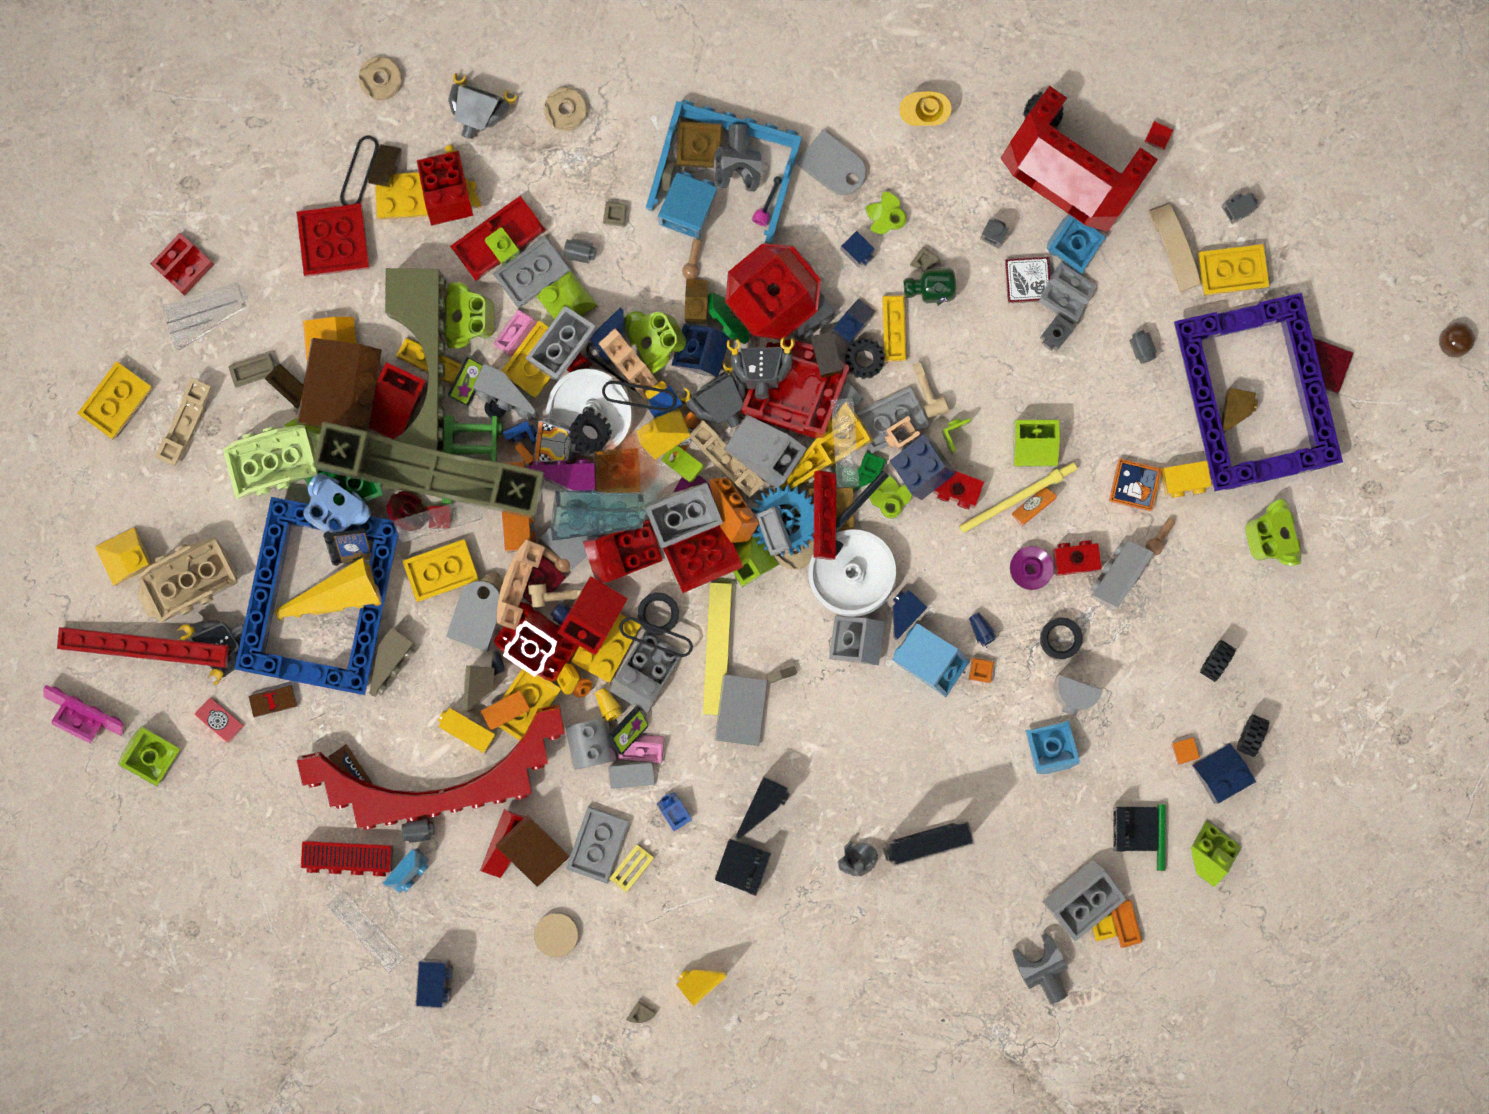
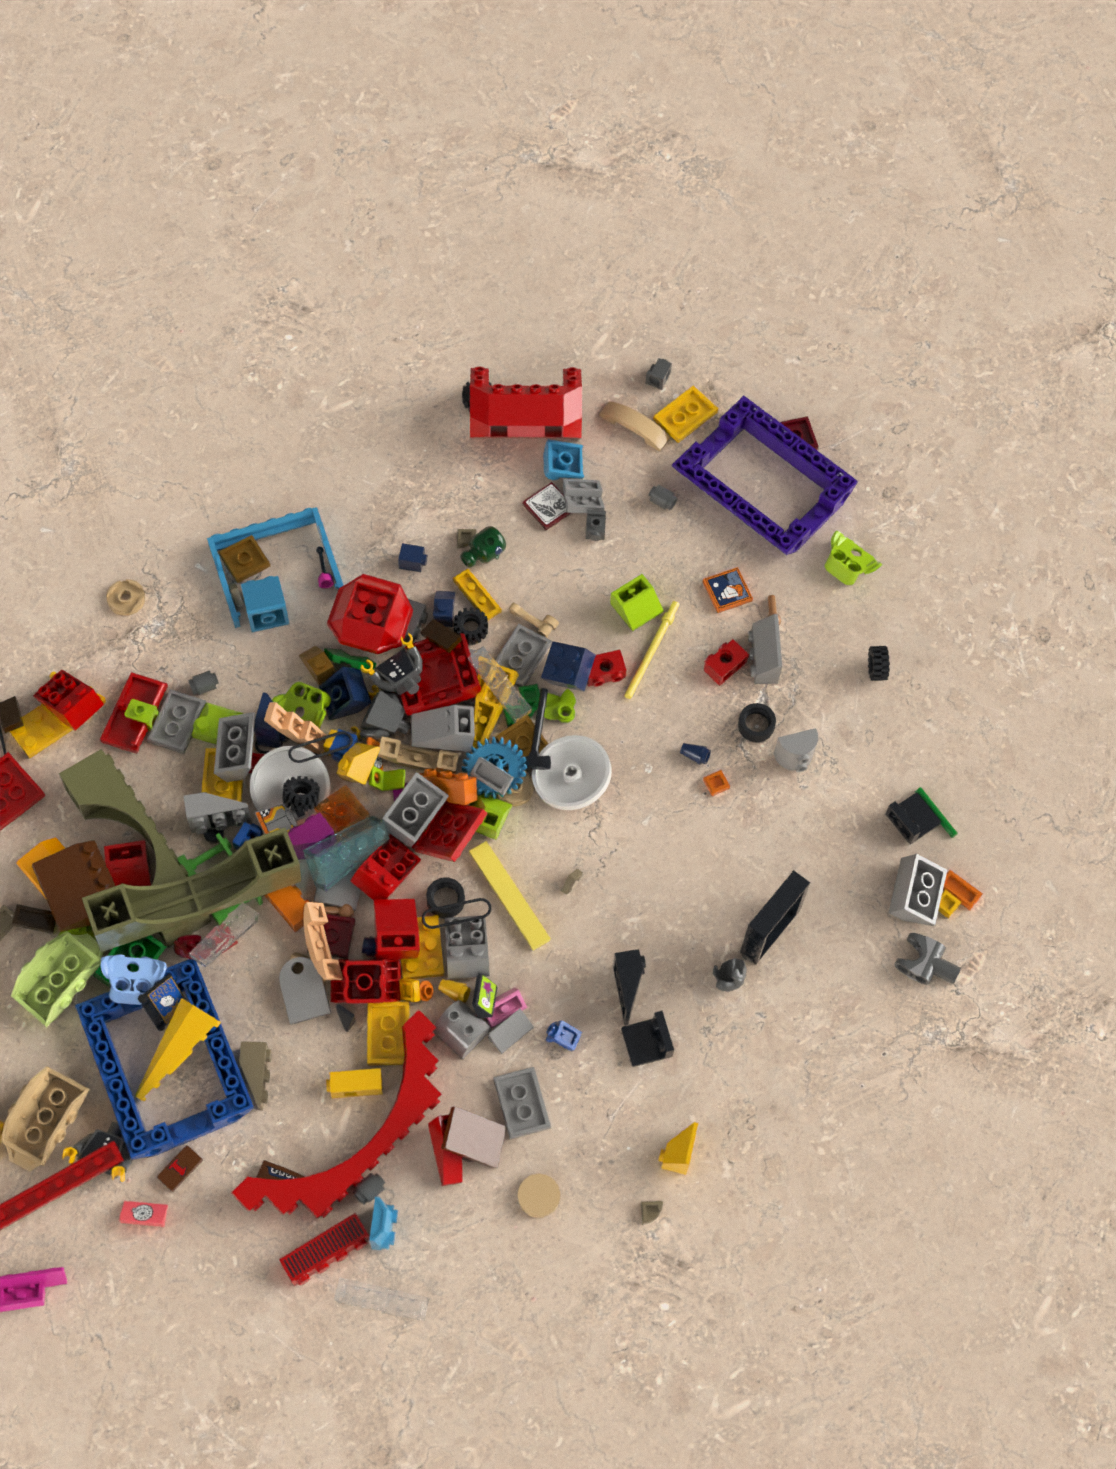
camera: 35 degrees left, 20 degrees down
lime slope [118,726,180,786] -> none
yellow tile [396,337,463,385] -> none
yellow plate [402,539,479,603] -> none
dark blue brick [415,959,453,1008] -> none
lime piece [445,282,495,349] -> none
torso [448,73,517,139] -> none
slope [448,357,483,407] -> none
dark tan slope [463,665,494,711] -> none
orange tile [481,690,530,730] -> none
bright pink slope [493,309,537,357] -> none
tan brick [528,584,582,607] -> none
dark tan tile [603,201,628,227] -> none
light yellow tile [609,844,654,893] -> none
medium nougat bar [682,238,702,279] -> none
dark grey connector [714,124,762,192] -> none
light grey tile [715,675,767,746] -> none
light grey tile [796,129,866,195] -> none
red tile [813,470,836,560] -> none
light grey slope [829,616,885,666] -> none
lime plate [865,191,907,234] -> none
light nougat window [884,416,920,450] -> none
dark blue slope [892,589,928,641] -> none
dark azure slope [892,624,970,697] -> none
yellow piece [899,91,951,126] -> none
lime bracket [942,418,971,454] -> none
dark grey brick [980,219,1009,249] -> none
magenta dish [1010,546,1054,590] -> none
orange slope [1012,487,1057,526] -> none
dark azure slope [1026,720,1080,774] -> none
red tile [1144,121,1173,151] -> none
yellow brick [1161,461,1212,498] -> none
orange tile [1171,737,1200,765] -> none
lime slope [1190,821,1241,887] -> none
dark blue slope [1192,744,1256,804] -> none
pearl gold slope [1221,388,1258,433] -> none
black tyre [1237,714,1270,757] -> none
reddish brown hair [1439,322,1475,358] -> none

